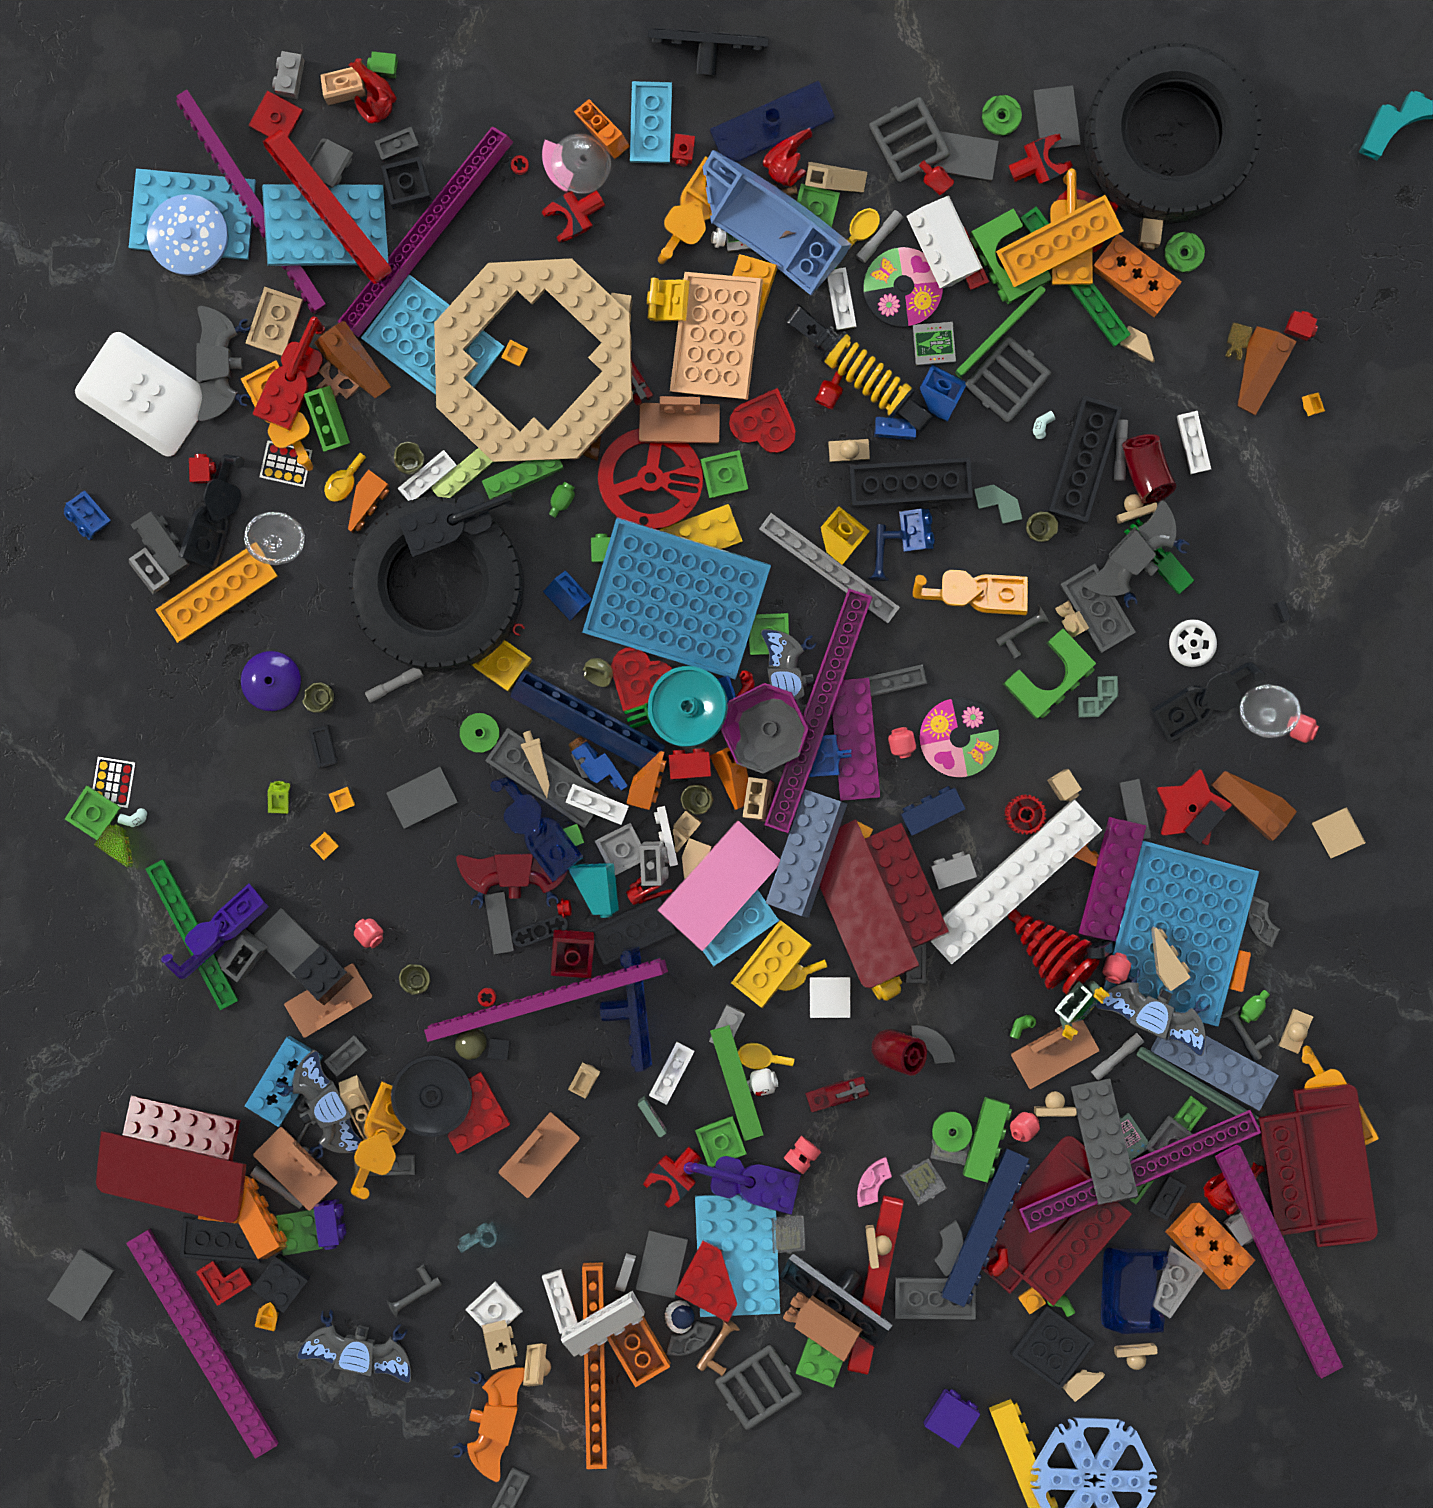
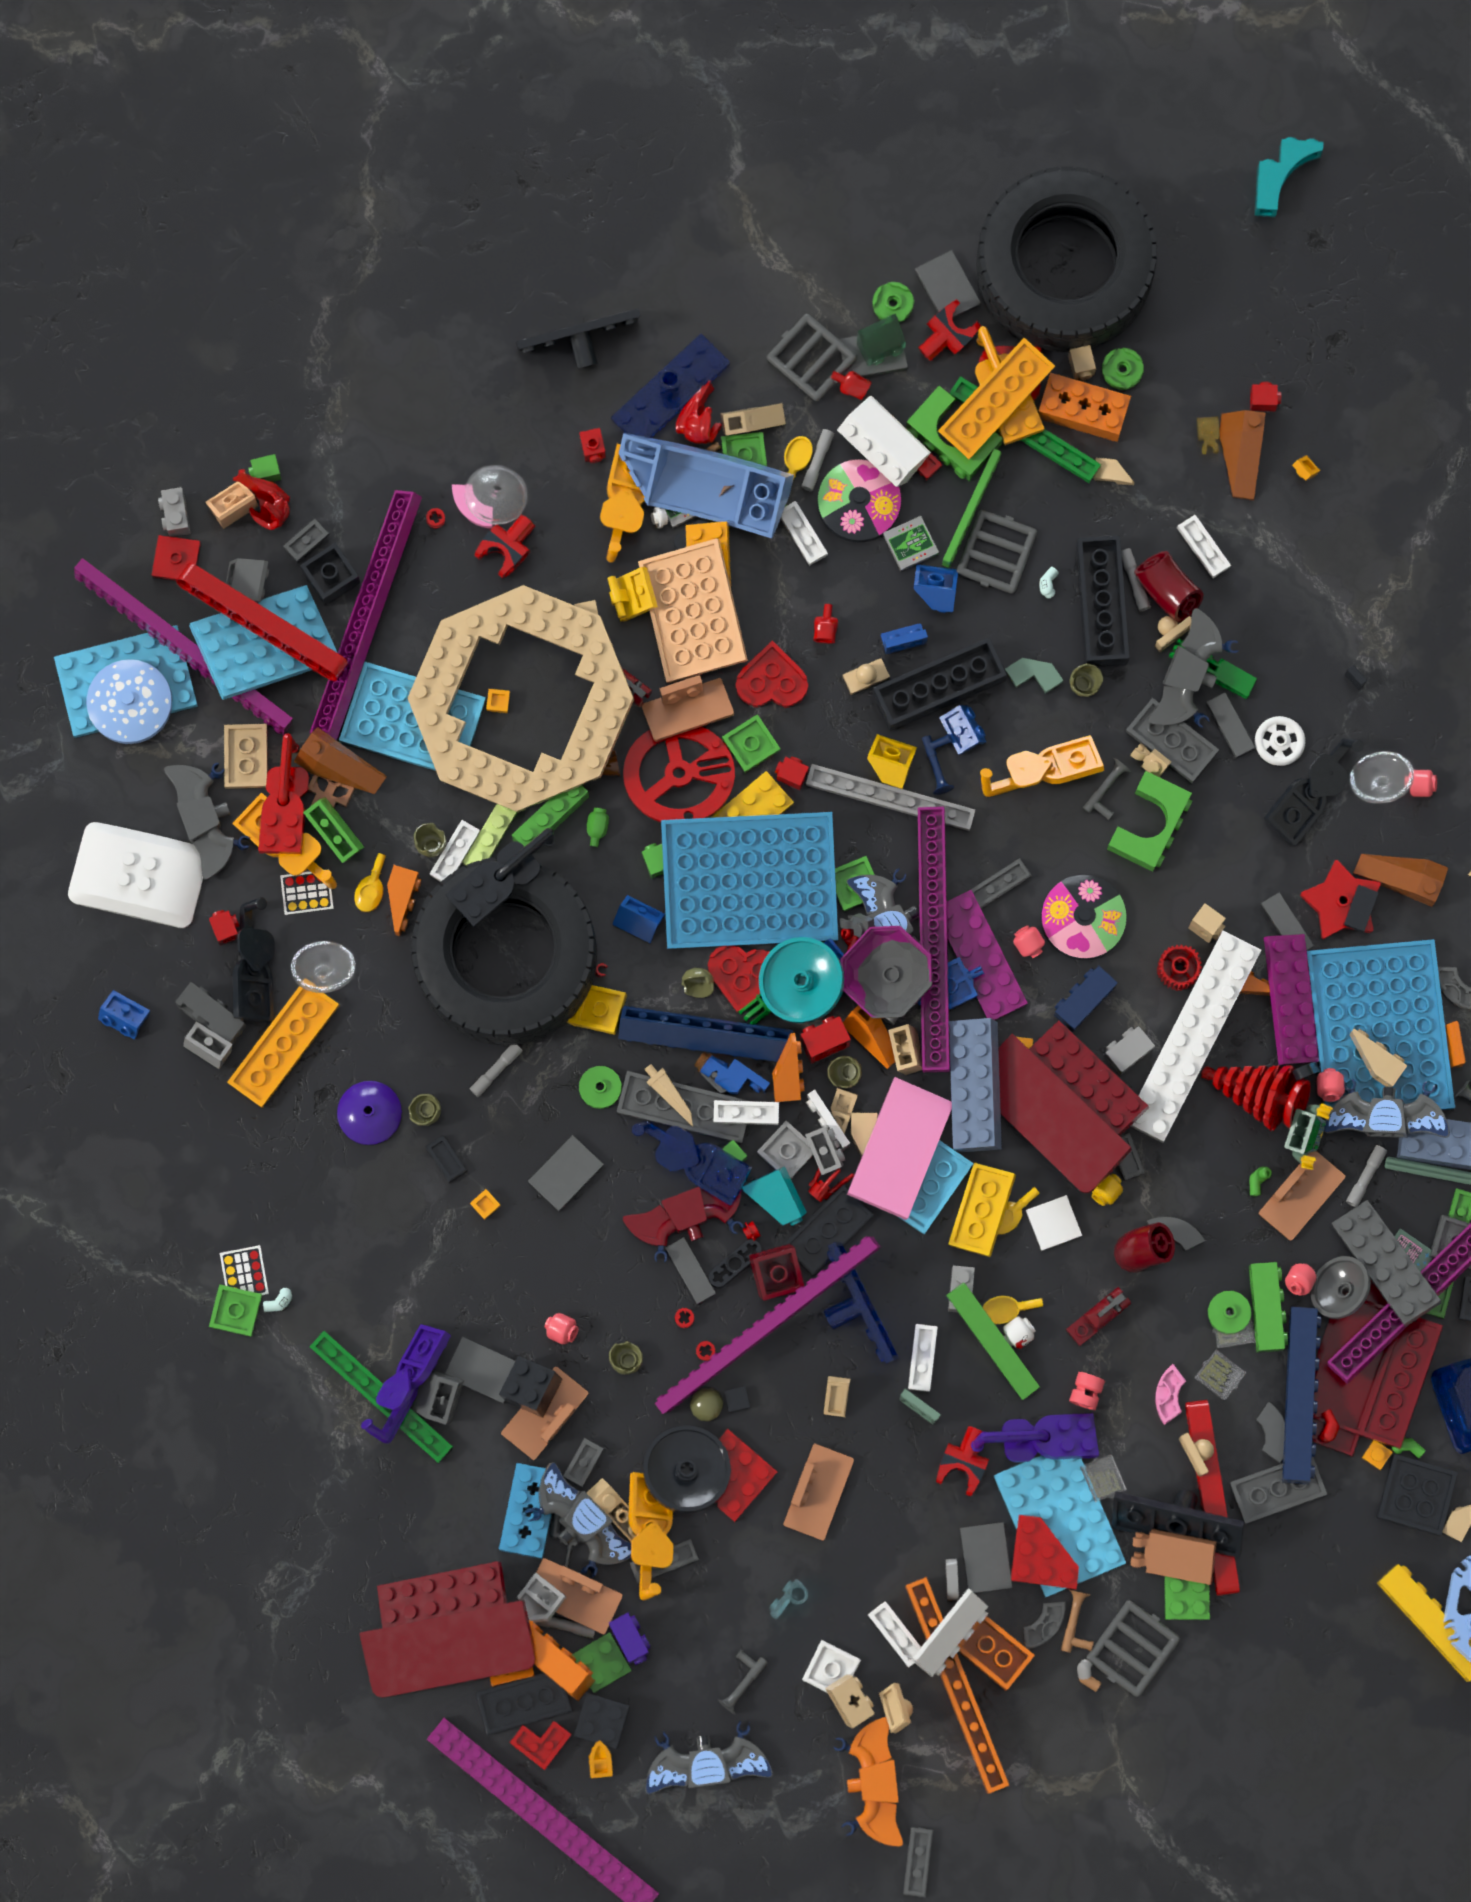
camera: 20 degrees left, 10 degrees down
dark grey tile [47,1248,114,1322] -> none
clear neon green slope [94,824,133,868] -> none
lime bracket [268,781,290,814] -> none
light orange plate [310,832,339,860] -> none
orange slope [574,99,630,159] -> none
medium azure plate [630,81,672,164] -> none
hair [664,1300,695,1334] -> none
bright green plate [695,1116,747,1167] -> none
piece [784,304,934,432] -> none
dark purple brick [923,1389,980,1448] -> none
tan tile [1034,1091,1076,1116] -> none
sand green tile [1078,676,1118,718] -> none
none -> light grey slope [517,1573,567,1623]
none -> red bush [675,1308,694,1328]
none -> red brick [775,757,809,790]
none -> dark grey plate [840,913,874,938]
none -> clear green slope [857,314,906,366]
none -> arm [1077,1659,1101,1692]
none -> dark grey tile [1206,693,1255,758]
none -> dark grey dish [1311,1256,1371,1319]

